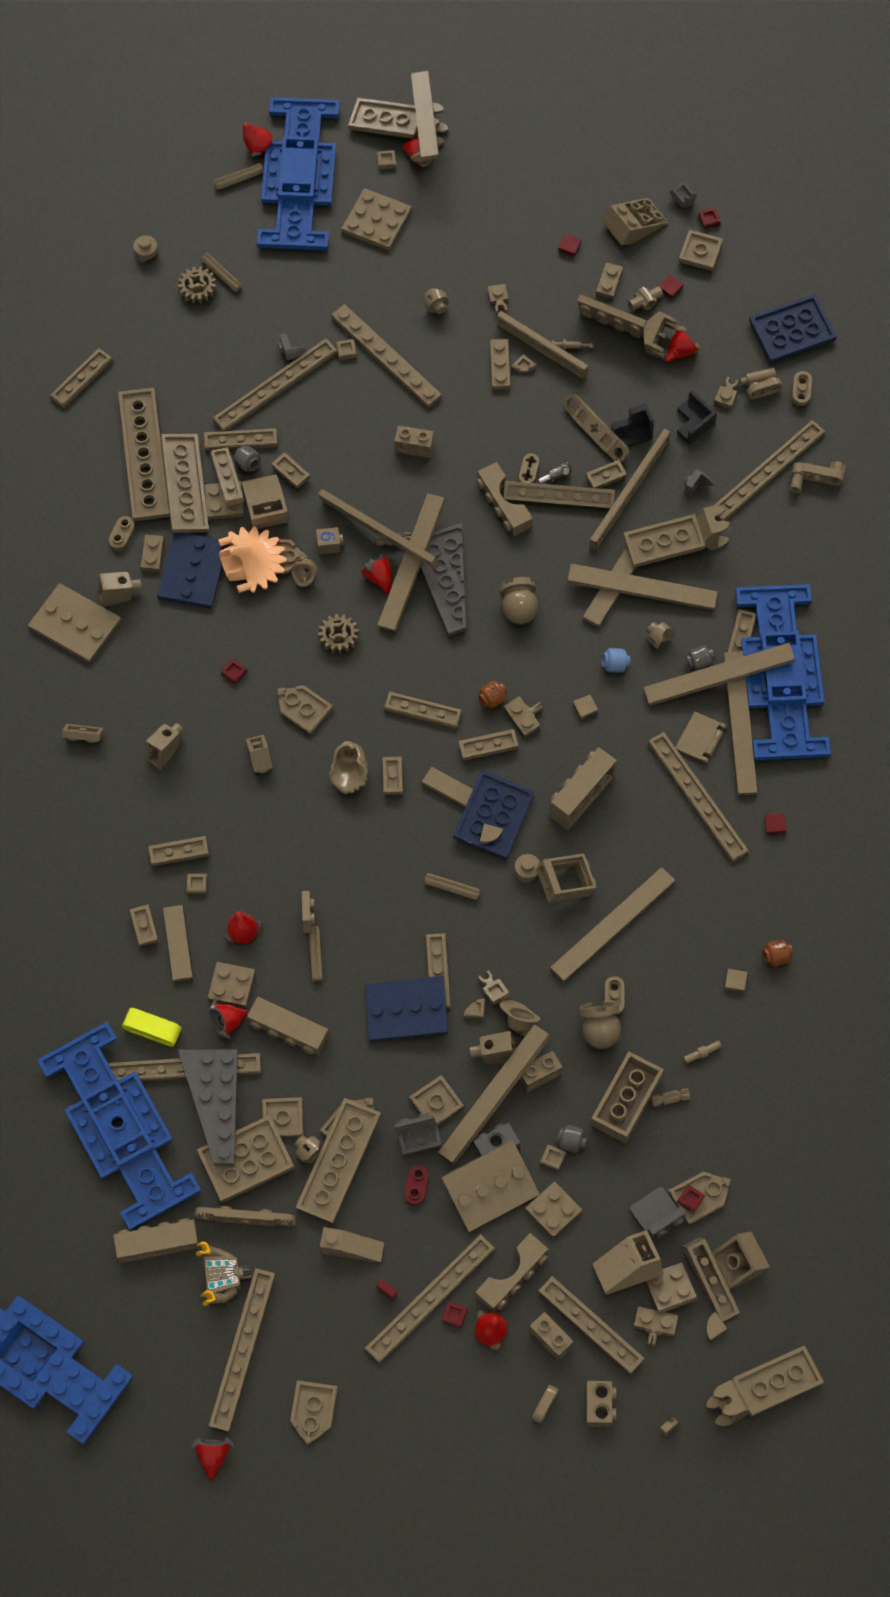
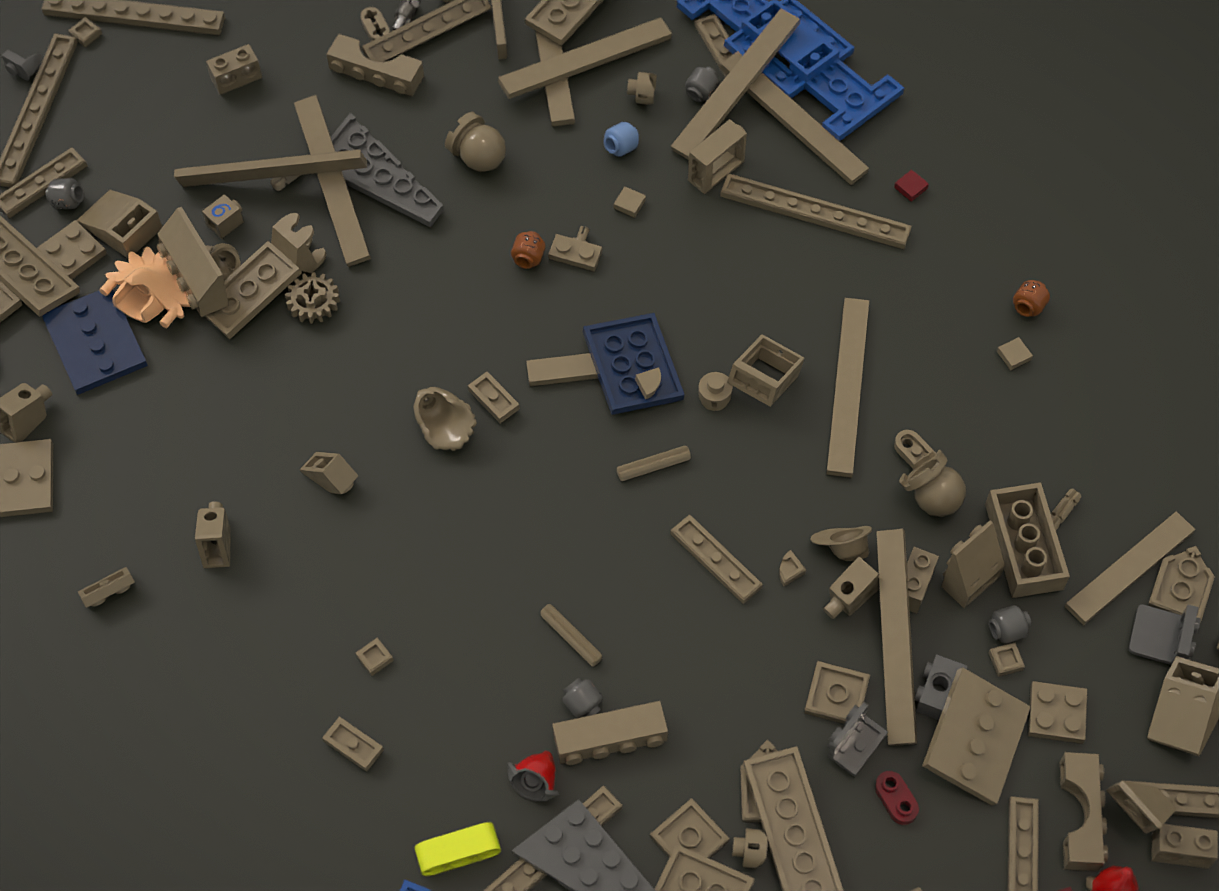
camera: 40 degrees left, 5 degrees down
dark tan plate [141,535,164,572] -> none
dark tan plate [148,836,209,866] -> none
dark tan tile [163,905,193,982] -> none
dark tan plate [208,962,255,1008] -> none
dark tan tile [210,447,244,506] -> none
dark red tile [221,658,248,685] -> none
red hat [224,911,263,944] -> none
dark tan plate [271,452,310,489] -> none
dark tan tile [277,685,334,734] -> none
dark tan plate [302,891,315,933] -> none
red hat [361,554,392,594] -> none
dark blue plate [366,976,448,1042] -> none
dark tan tile [384,691,462,729] -> none
dark tan plate [459,729,519,761] -> none
dark tan plate [478,970,510,1006] -> none
dark tan brick [550,747,617,830] -> none
dark tan piece [675,712,727,764] -> none
dark red tile [677,1185,705,1213] -> none
dark tan bar [683,1040,722,1064] -> none
none -> dark tan slope [156,207,229,317]
none -> dark tan hinge [205,213,326,339]
none -> dark grey head [562,678,603,718]
none -> dark tan window [688,119,747,194]
none -> dark tan slope [941,520,1005,608]
none -> dark tan tile [1065,511,1195,625]
none -> dark tan slope [1106,781,1176,834]

